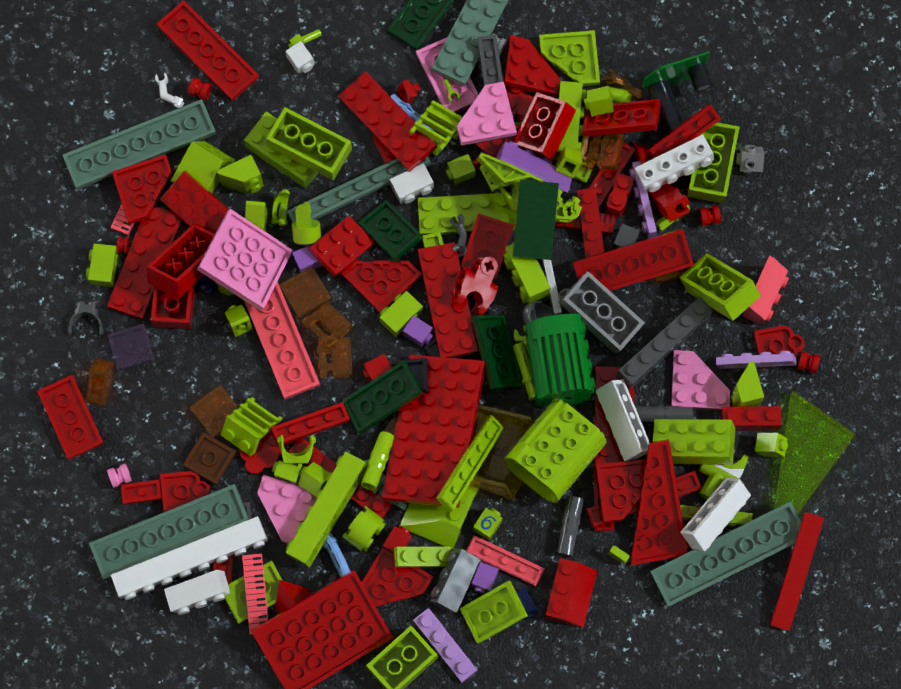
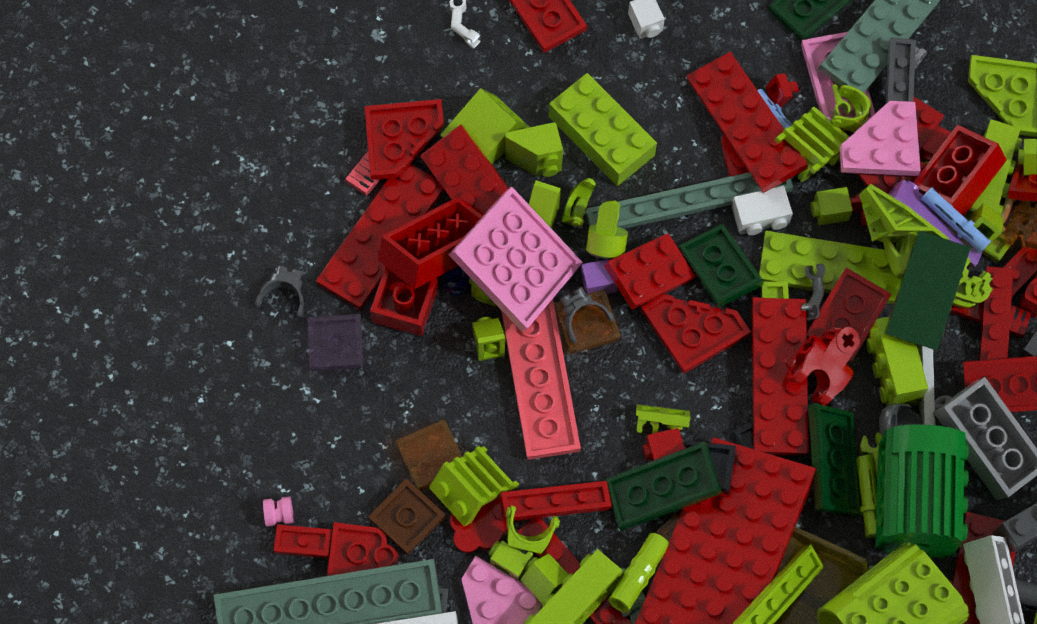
camera: 10 degrees right, 5 degrees down
red plate [37,375,104,460] -> none
sand green plate [63,99,216,190] -> none
lime brick [86,244,118,288] -> none
clear orange slope [87,358,114,406] -> none
red bush [117,236,129,254] -> none
red wheel [188,77,212,101] -> none
lime brick [266,107,352,181] -> none
clear orange plate [302,302,353,348] -> none
clear orange plate [316,337,353,378] -> none
lime brick [380,291,423,338] -> none
medium lavender brick [403,316,434,348] -> none
red plate [503,35,560,98] -> none
none -> dark grey helmet [560,287,614,343]
none -> lime plate [636,404,690,434]
none -> lime helmet [831,85,872,133]
none -> light blue pin [920,187,991,254]

